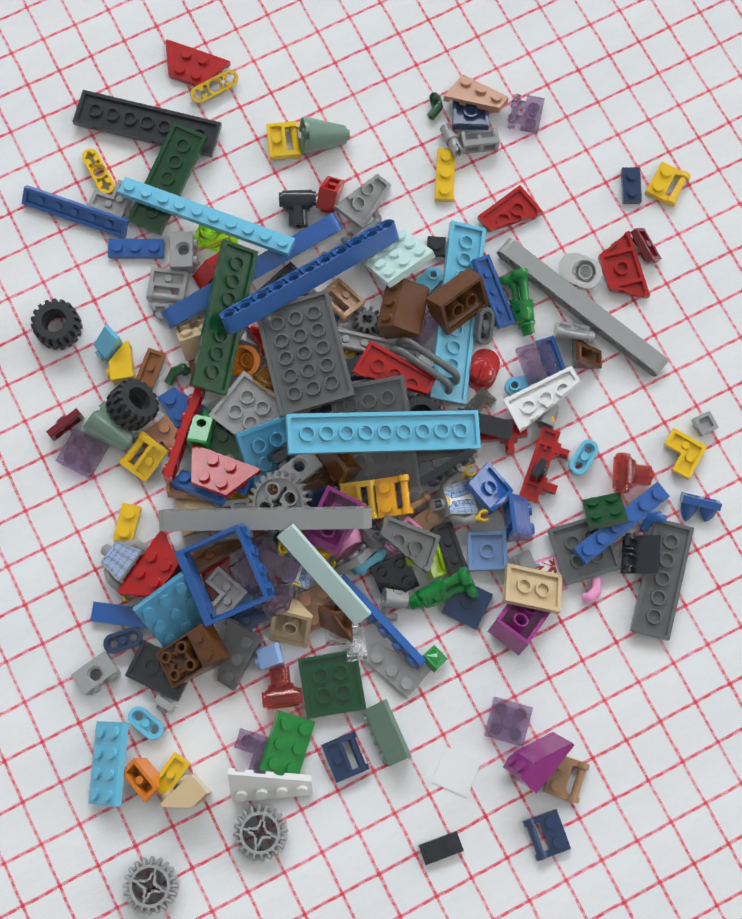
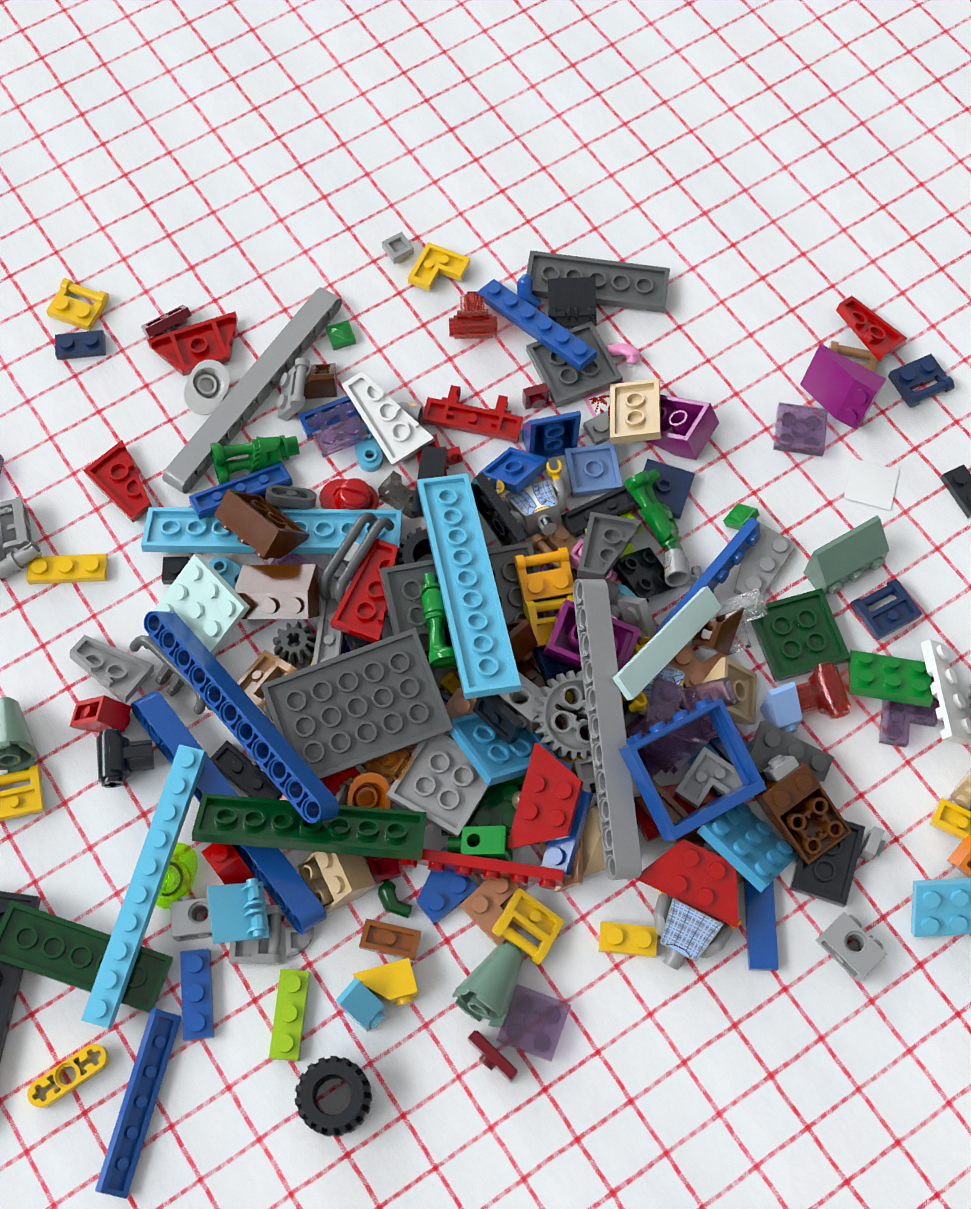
camera: 95 degrees left, 10 degrees down
light grey plate [88,180,131,218] -> none
dark blue plate [103,627,143,654] -> none
black tyre [106,378,159,431] -> none
medium azure plate [128,706,164,740] -> none
black plate [530,457,549,482] -> none
medium azure plate [569,440,599,476] -> none
dark green plate [582,492,628,531] -> none
blue tile [679,492,722,522] -> none
none -> medium azure hinge [207,878,270,944]
none -> lime plate [269,969,310,1062]
none -> green tile [326,320,356,350]
none -> green piece [421,572,457,669]
none -> dark red plate [522,382,549,410]
none -> light grey plate [762,755,800,781]
none -> red wing [836,296,907,362]

